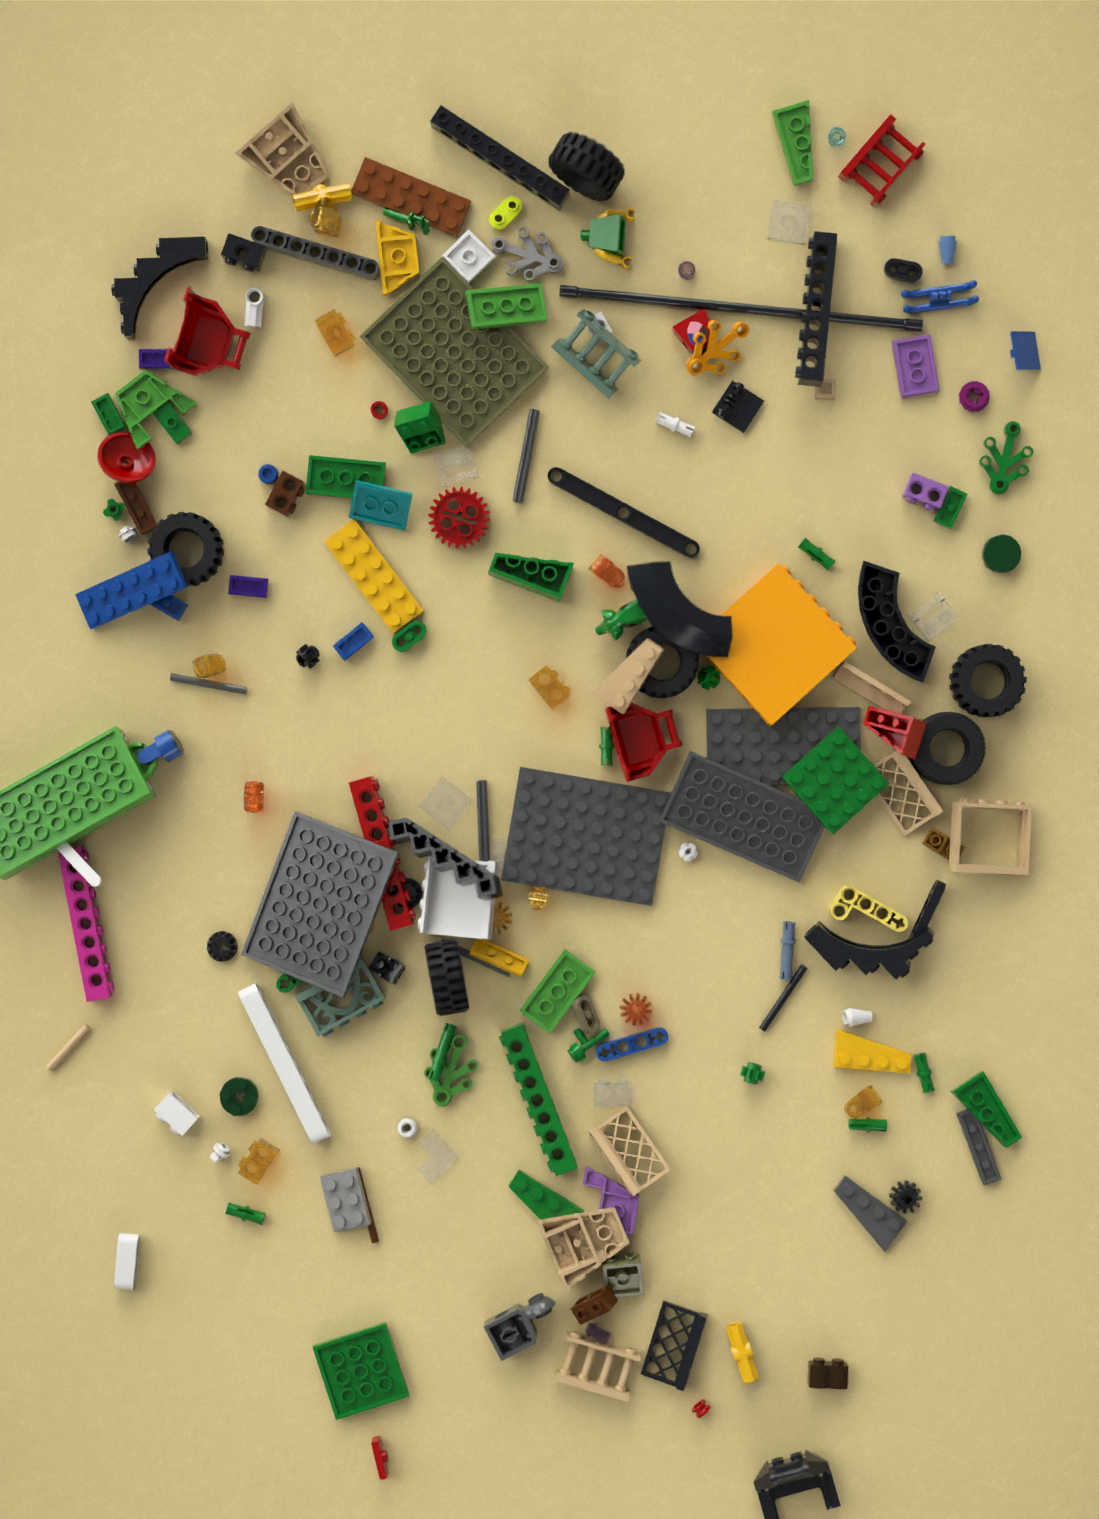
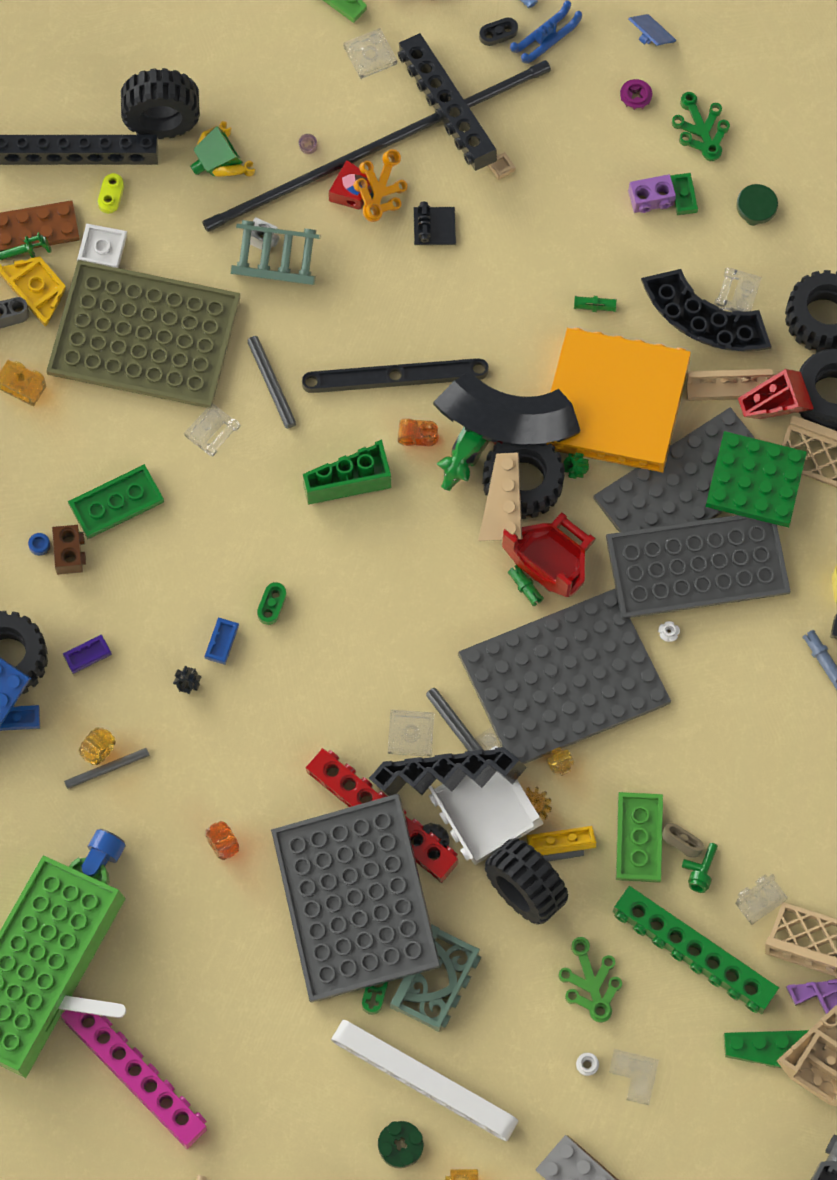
camera: 35 degrees left, 20 degrees down
black gear [207,931,238,962] -> none
yellow plate [324,519,424,634] -> none
teal tile [349,480,413,531] -> none
black hand [369,951,406,985] -> none
red bush [370,401,388,419] -> none
green slope [394,401,446,454] -> none
red gear [428,486,490,549] -> none
green pin [428,1023,457,1082] -> none
bright green plate [465,283,548,330] -> none
light grey plant [491,226,563,281] -> none
clear yellow brick [528,666,570,710] -> none
blue beam [596,1027,668,1061] -> none
clear orange gear [620,993,652,1026] -> none
white pin [655,412,695,438] -> none
medium lavender tile [892,334,939,398] -> none

